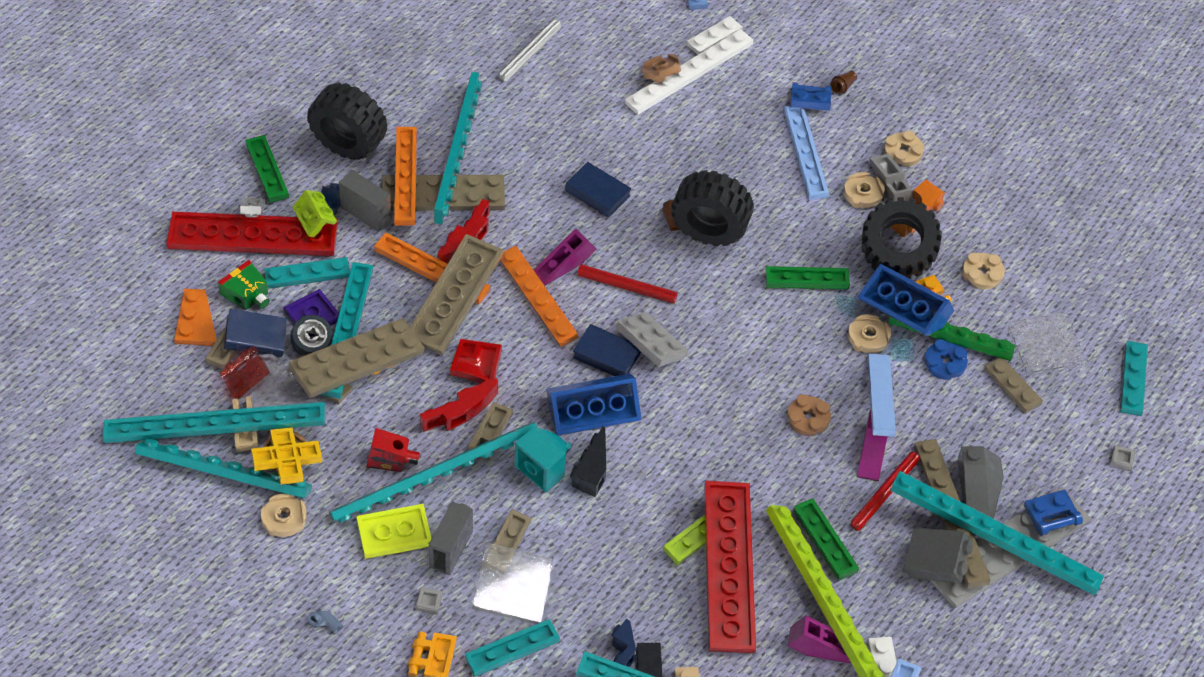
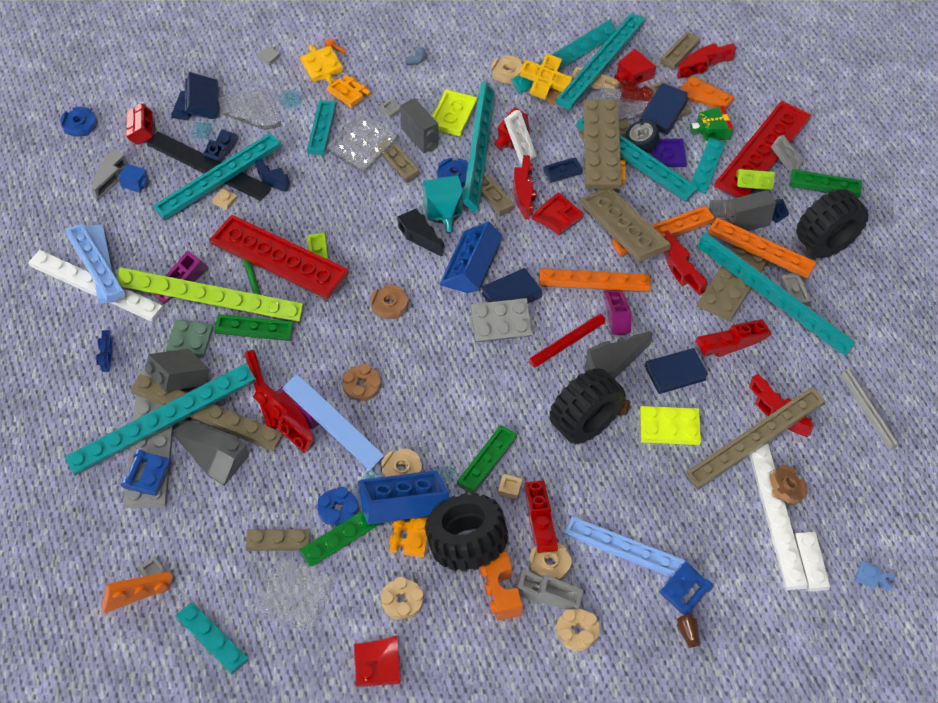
camera: 125 degrees right, 0 degrees up
none -> clear blue plate [96,330,113,372]
none -> orange wing [101,571,172,614]
none -> sand green plate [166,319,213,358]
none -> green bar [242,259,261,295]
none -> red slope [253,382,314,454]
none -> red plate [354,636,400,687]
none -> medium nougat plate [370,285,408,319]
none -> blue plate [437,158,468,187]
none -> tan plate [498,474,523,500]
none -> white plate [504,110,536,164]
none -> red slope [524,480,558,553]
none -> dark blue plate [543,157,583,183]
none -> dark grey wedge [584,331,653,379]
none -> red torso [614,49,656,86]
none -> neon yellow plate [640,406,701,445]
none -> dark tan plate [660,32,701,70]
none -> red slope [677,43,736,79]
none -> dark tan plate [686,387,825,490]
none -> red slope [695,319,772,357]
none -> flat silver plate [710,199,729,218]
none -> red slope [749,374,814,437]
none -> light grey plate [780,273,811,306]

